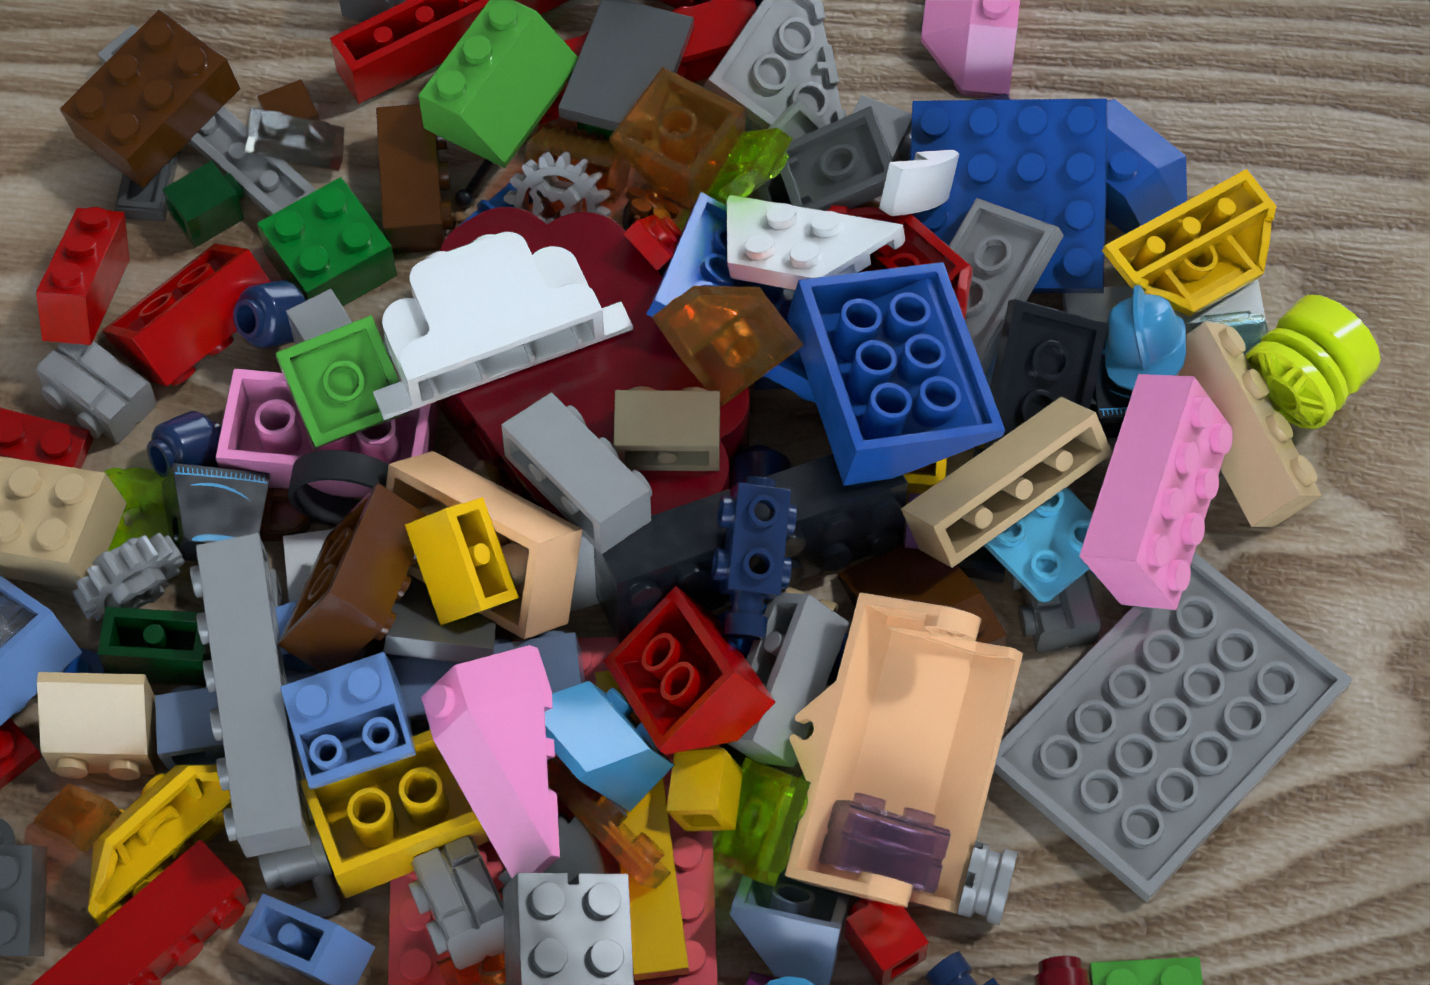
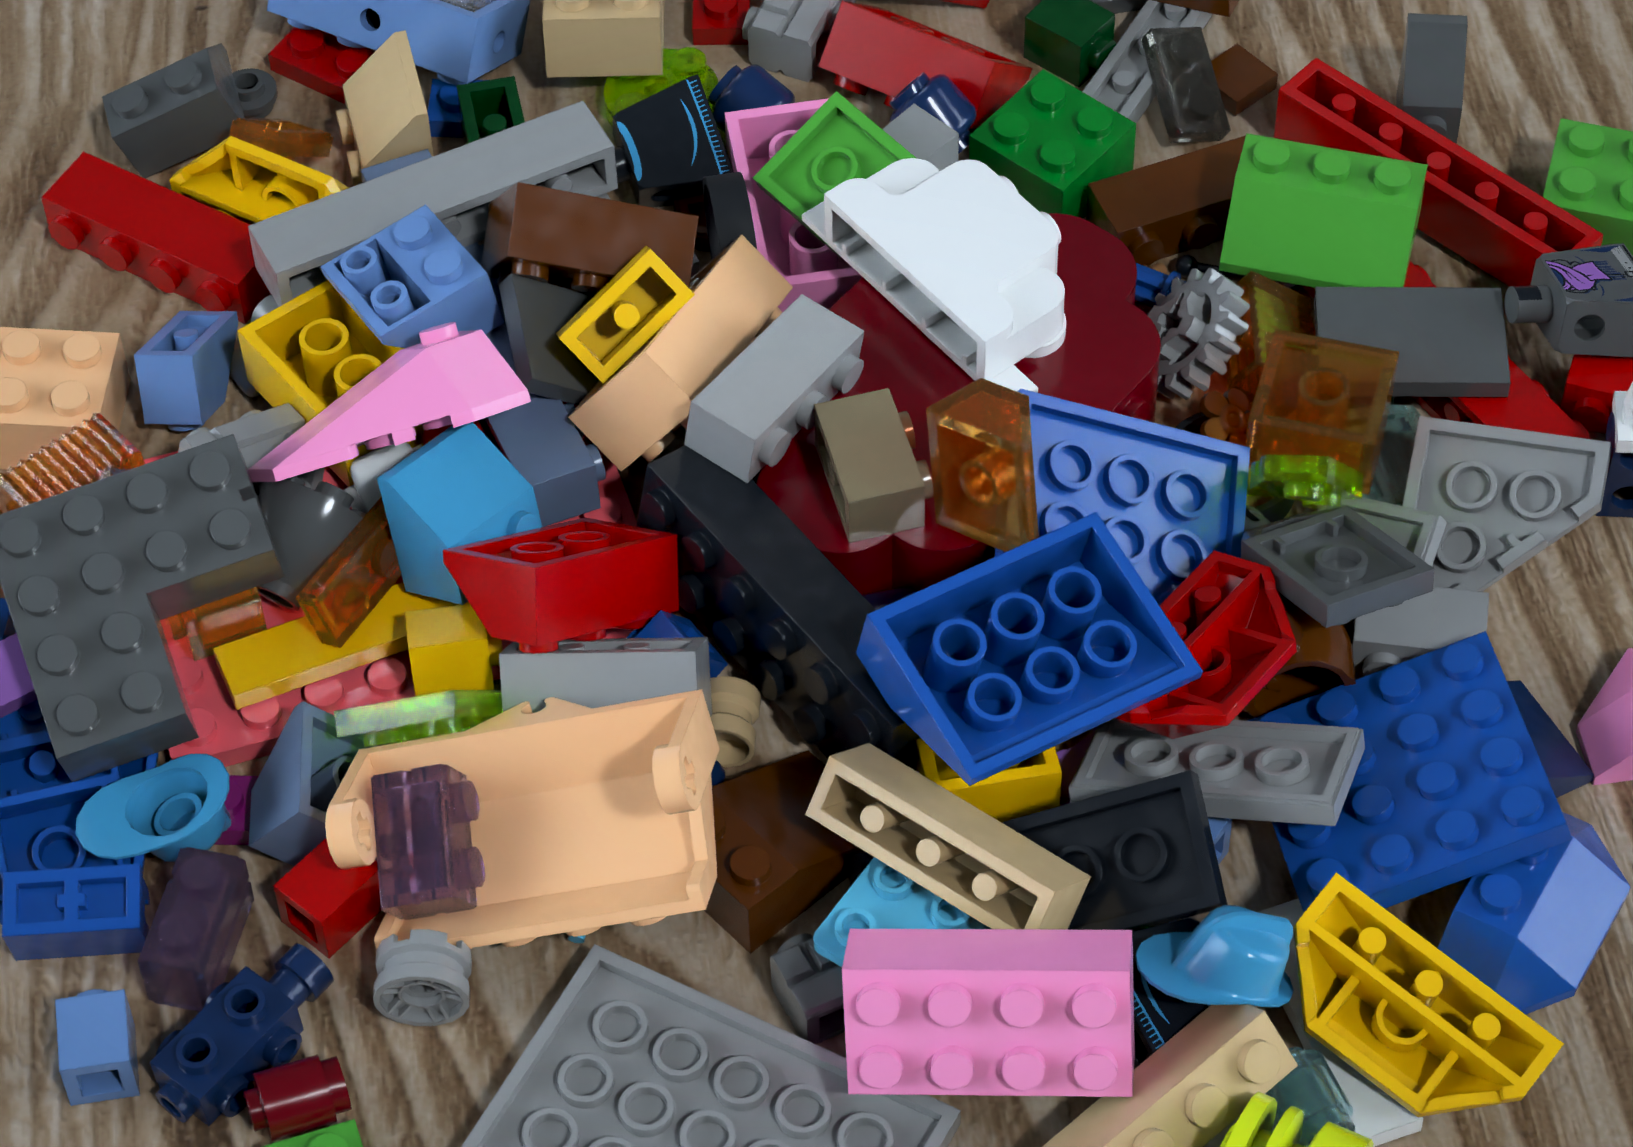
camera: 75 degrees right, 10 degrees down
light grey gear [72,533,184,622] -> none
red plate [623,214,682,271] -> none
dark blue brick [711,476,797,641] -> none
white wing [727,195,905,290] -> none
white slope [879,150,960,216] -> none

